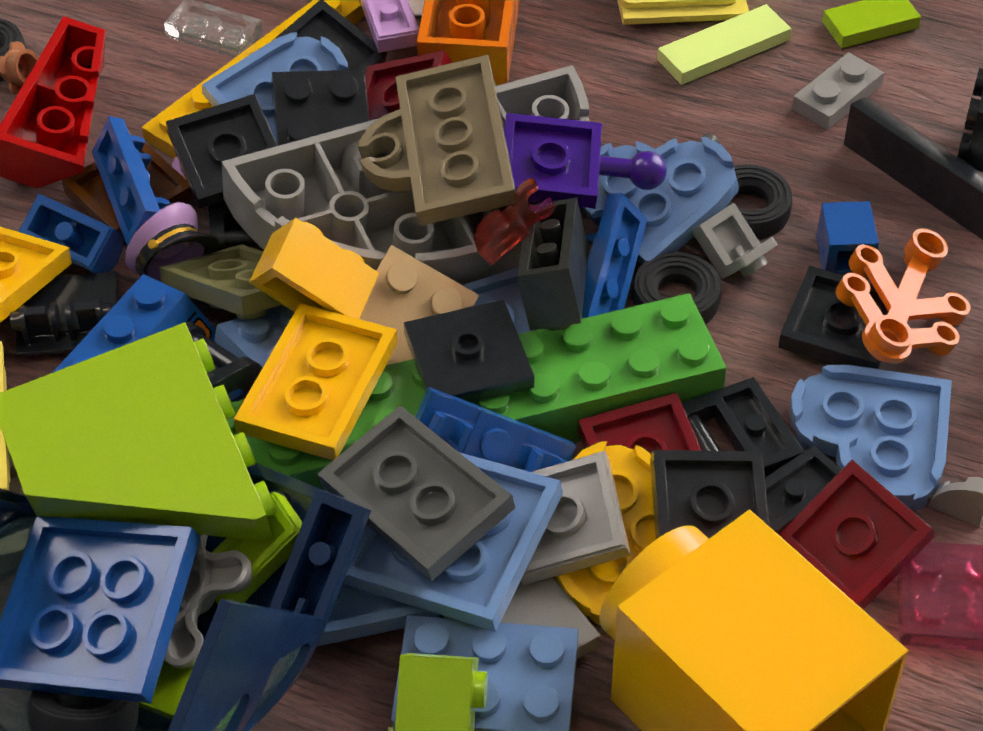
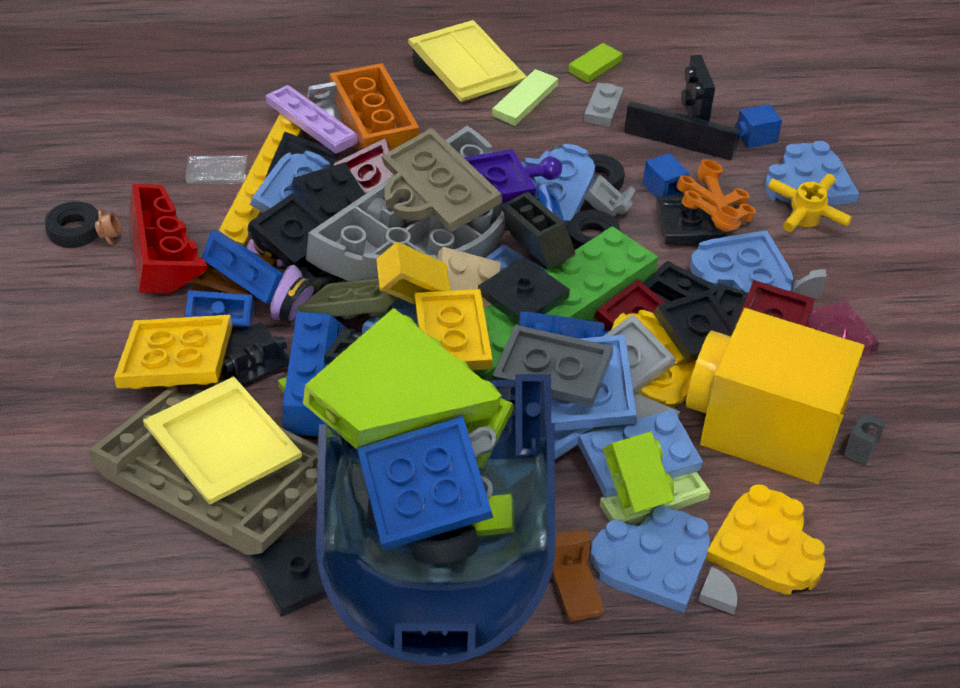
camera: 30 degrees left, 5 degrees down
clear red plate [473,178,556,266] -> none

